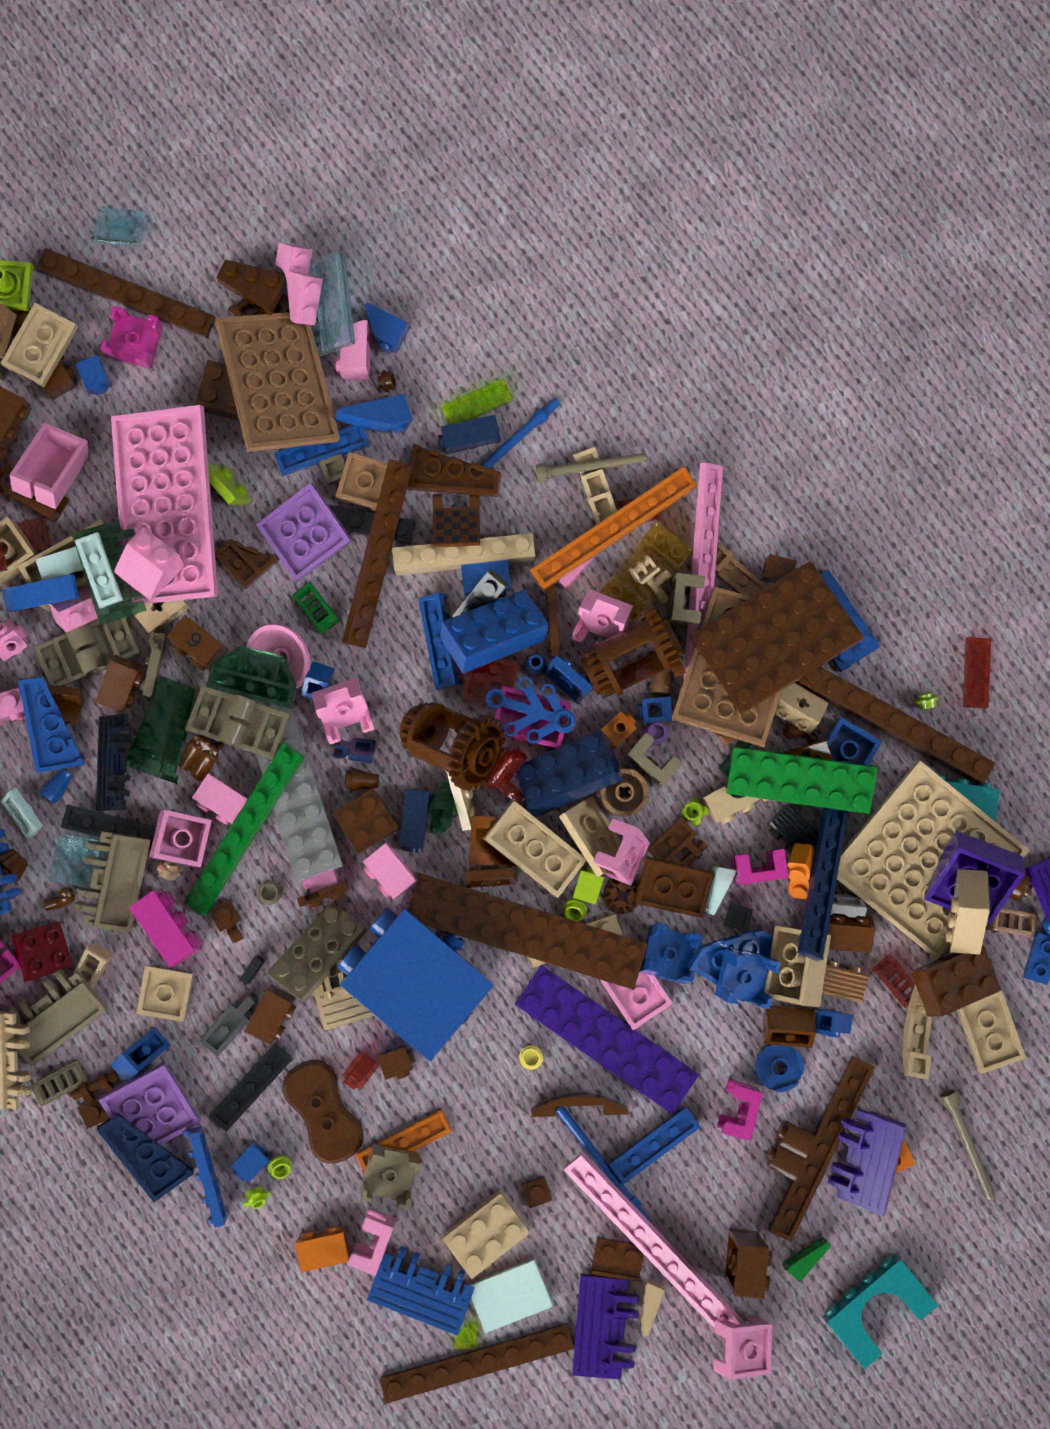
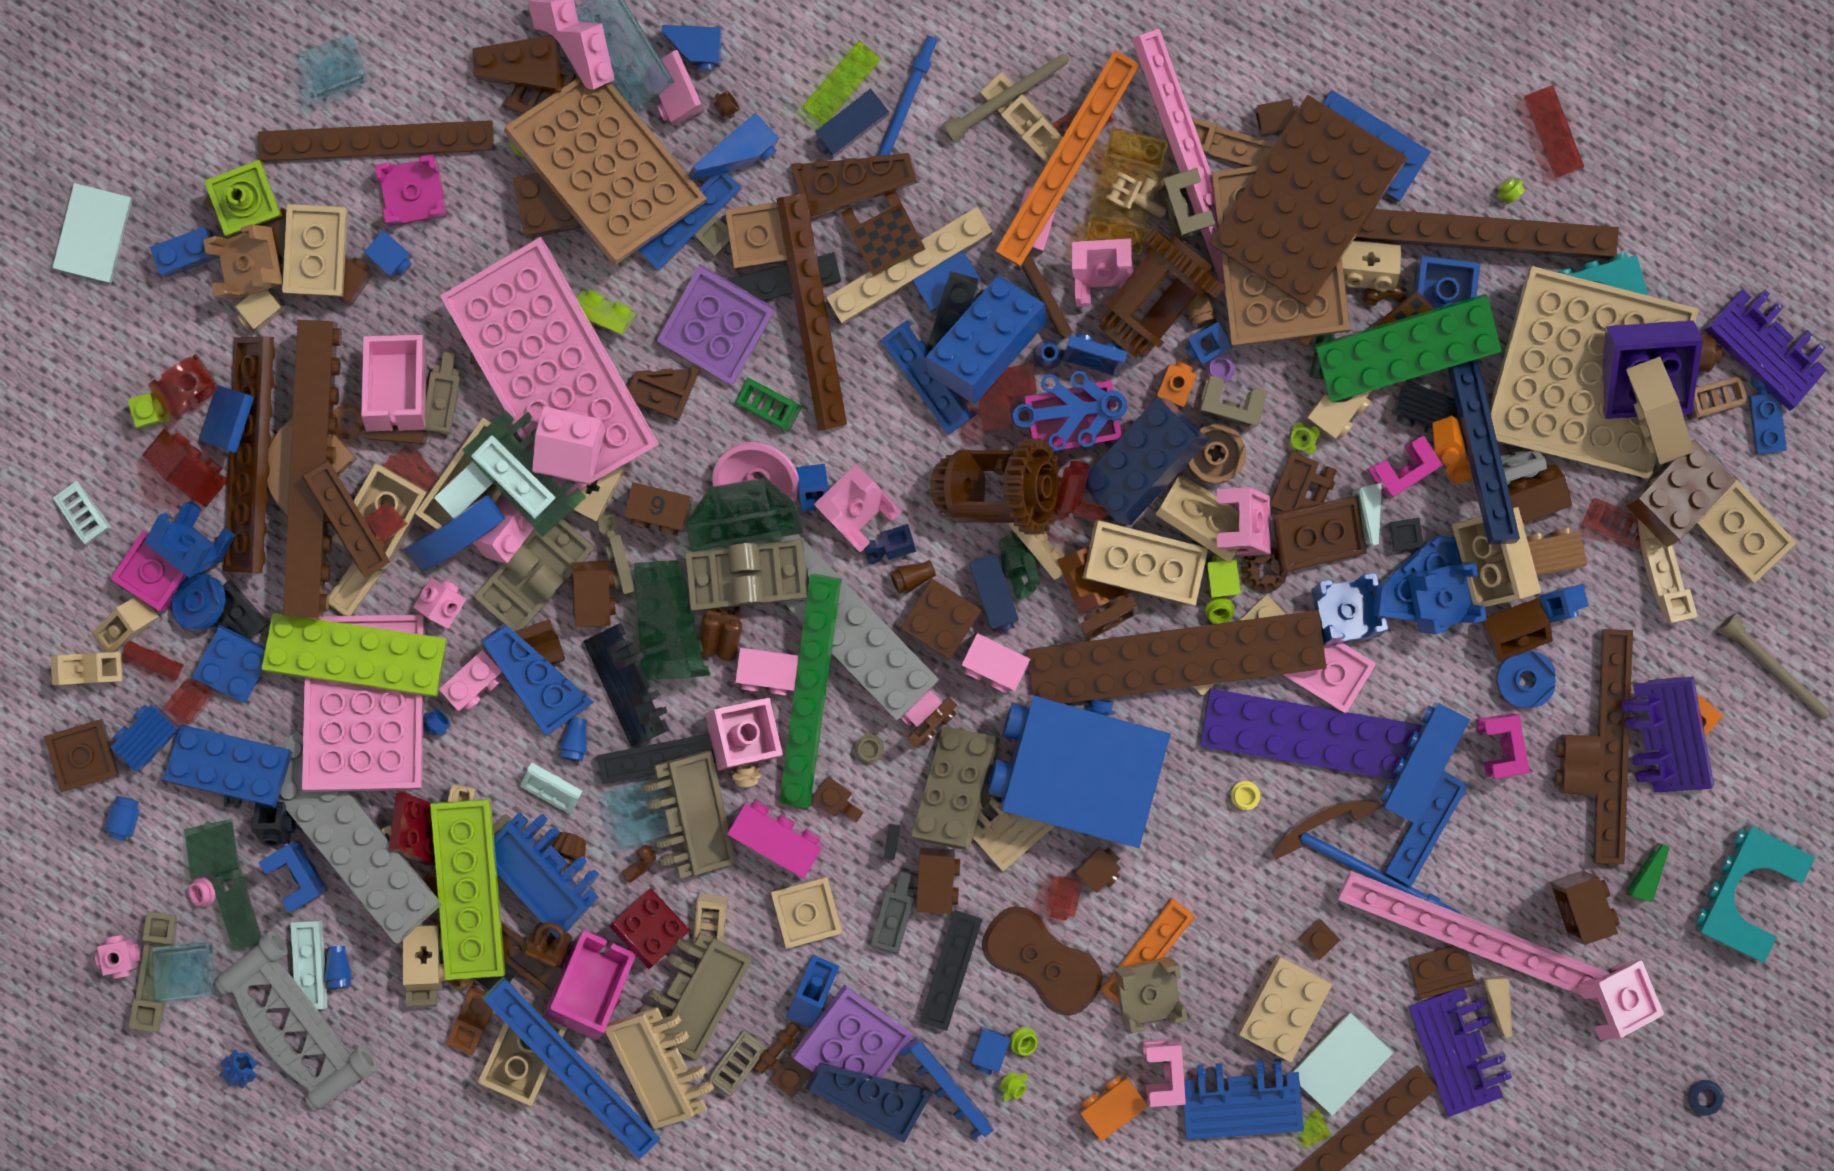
camera: 20 degrees left, 5 degrees up
none -> dark tan hinge [425,351,461,434]
none -> blue brick [1380,702,1470,824]

